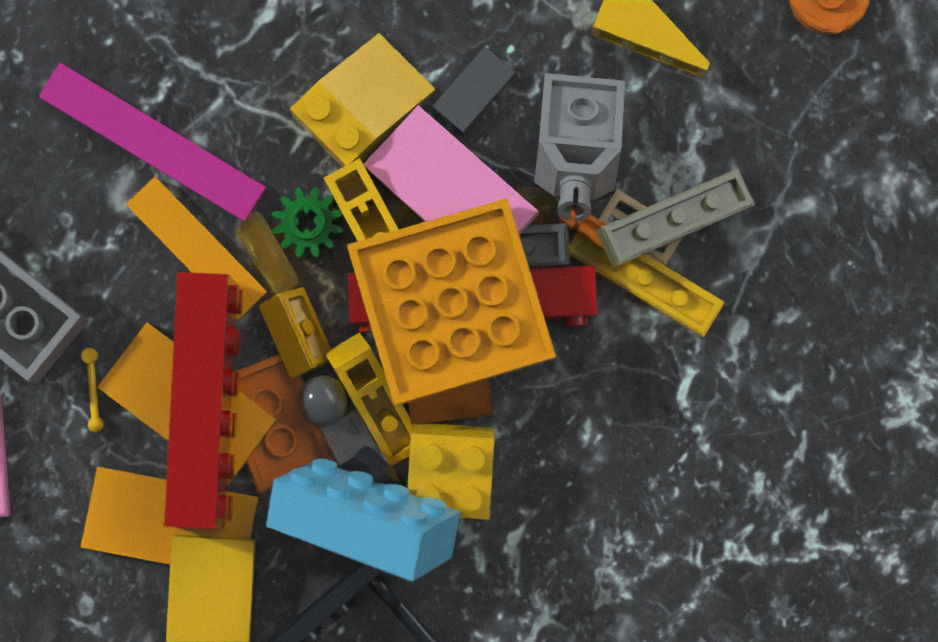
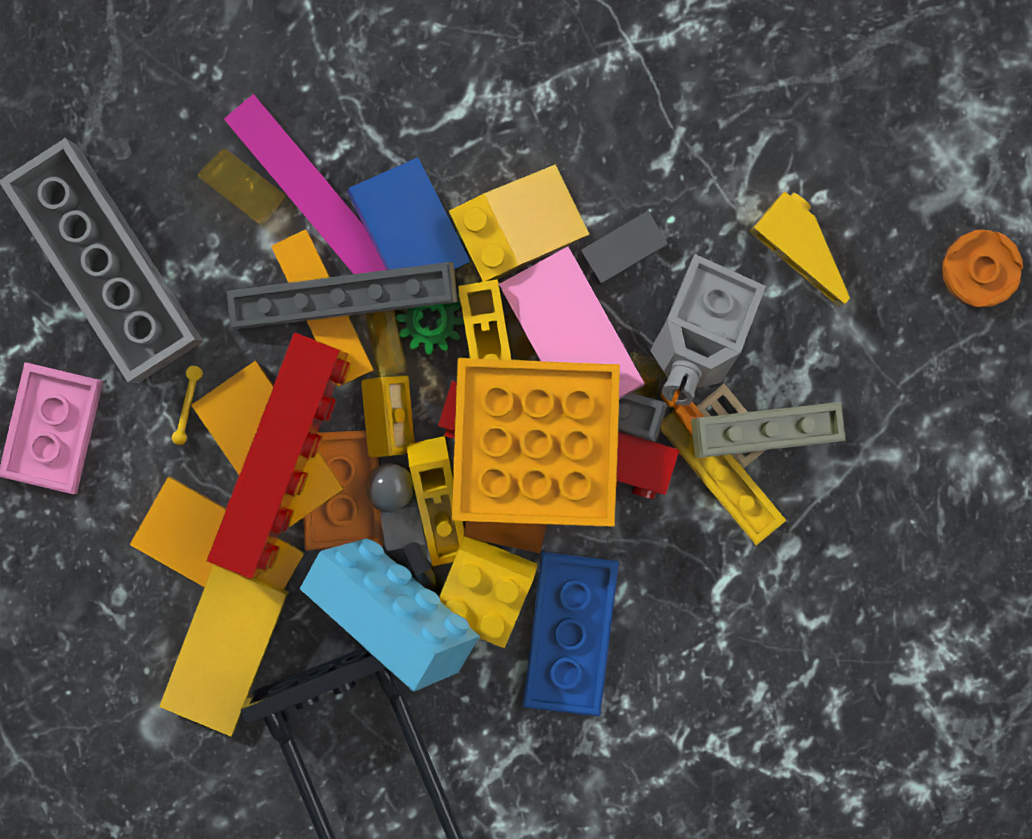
camera: 25 degrees right, 5 degrees up
none -> clear yellow slope [197,148,286,226]
none -> dark grey tile [226,262,458,330]
none -> blue tile [347,157,470,271]
none -> blue tile [523,551,619,717]

